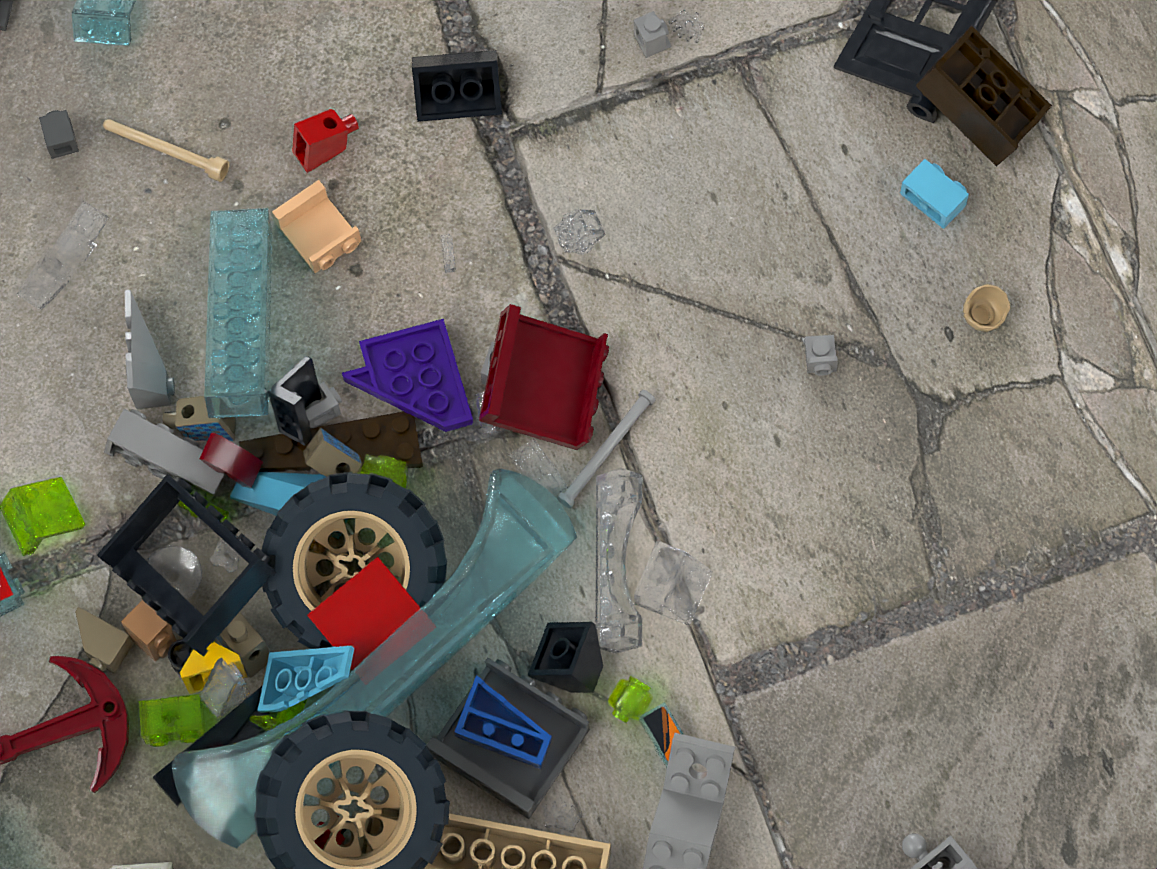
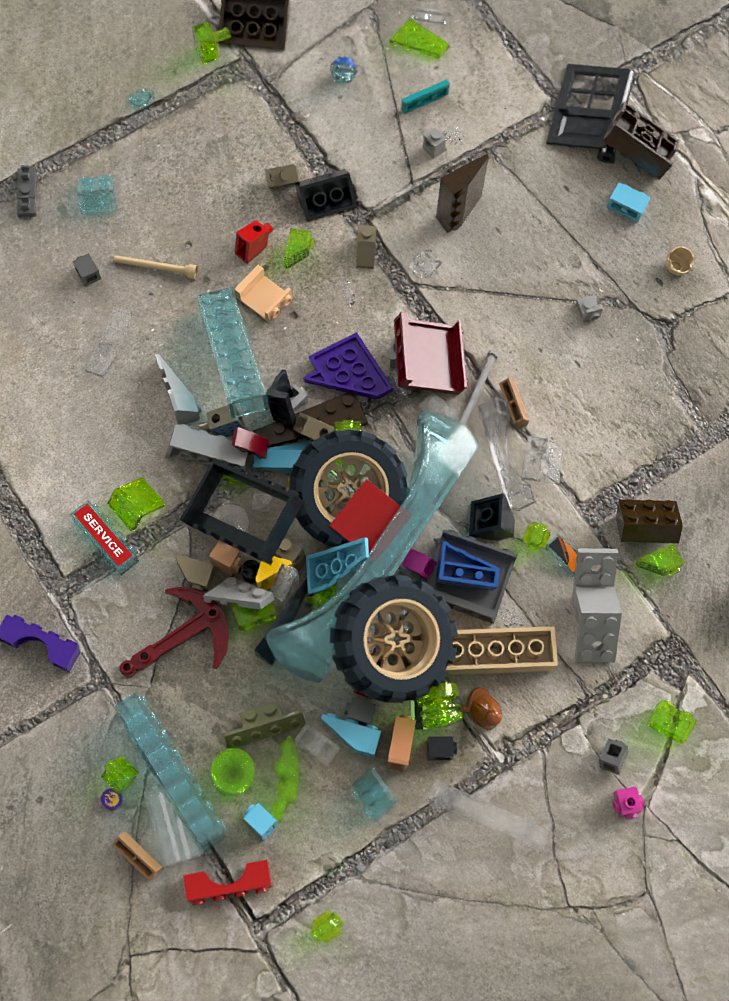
camera: 20 degrees left, 0 degrees up
none -> light grey wing [203,577,274,610]
none -> dark tan torso [264,163,301,187]
none -> clear neon green slope [284,228,315,269]
none -> dark tan slope [356,225,376,269]
none -> dark pink brick [402,548,437,580]
none -> dark brown slope [436,154,489,233]
none -> medium nougat piece [499,378,529,428]
none -> dark brown brick [616,499,683,544]
none -> clear neon green slope [636,543,685,576]

